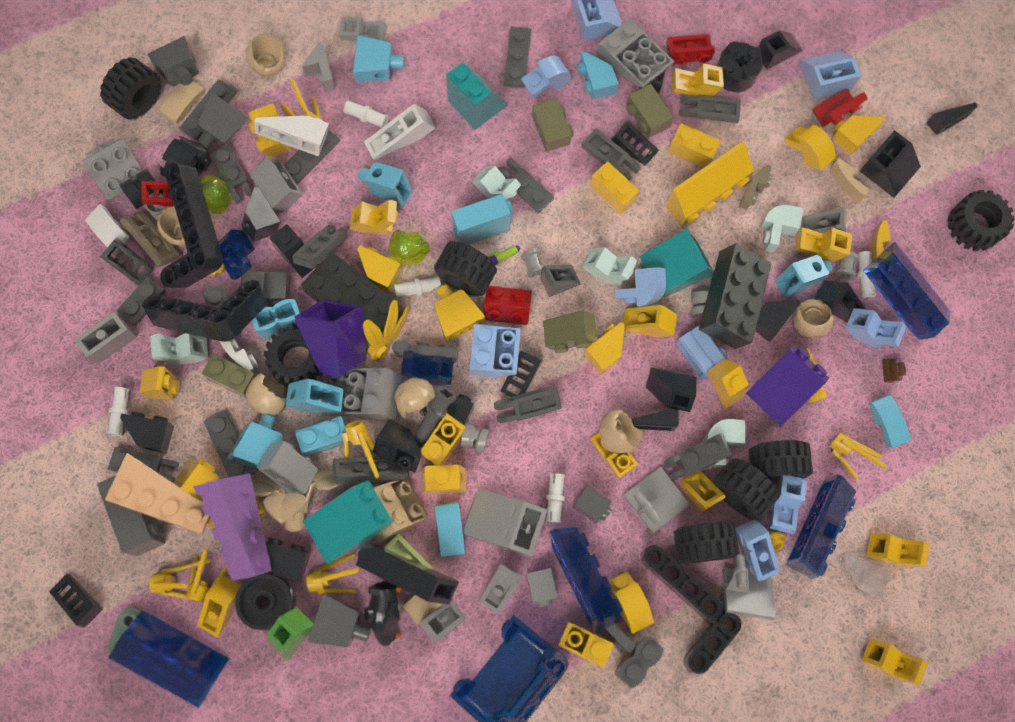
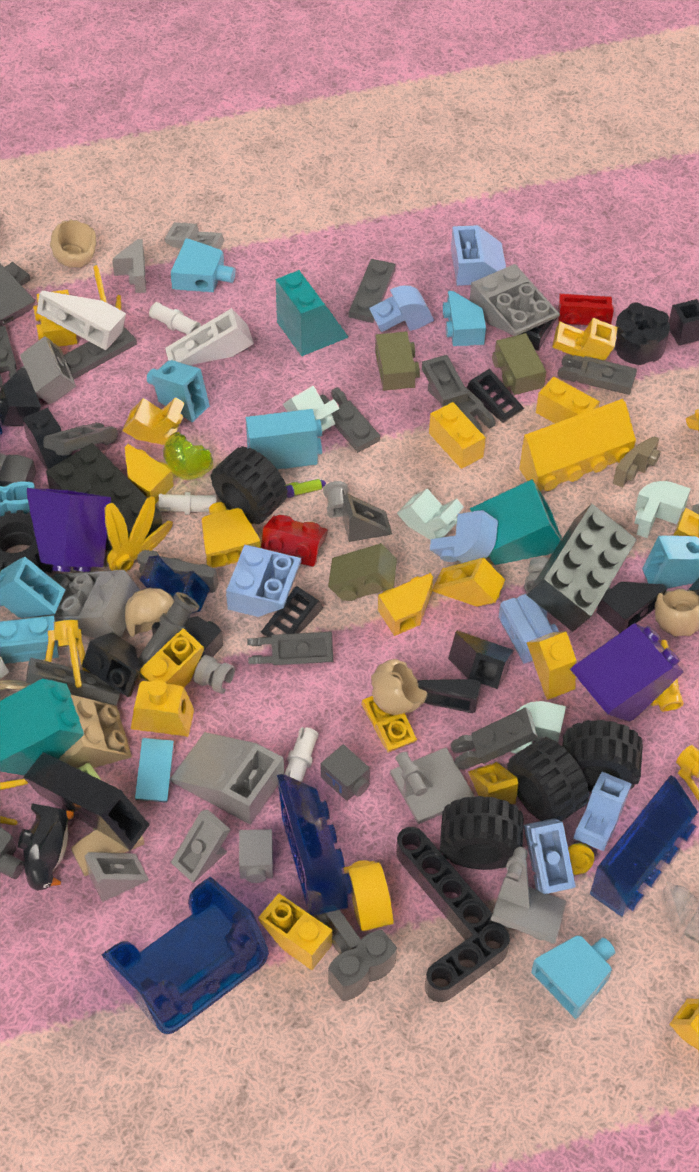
camera: 15 degrees right, 20 degrees down
none -> dark grey plate [422,355,469,407]
none -> medium azure torso [531,935,615,1020]

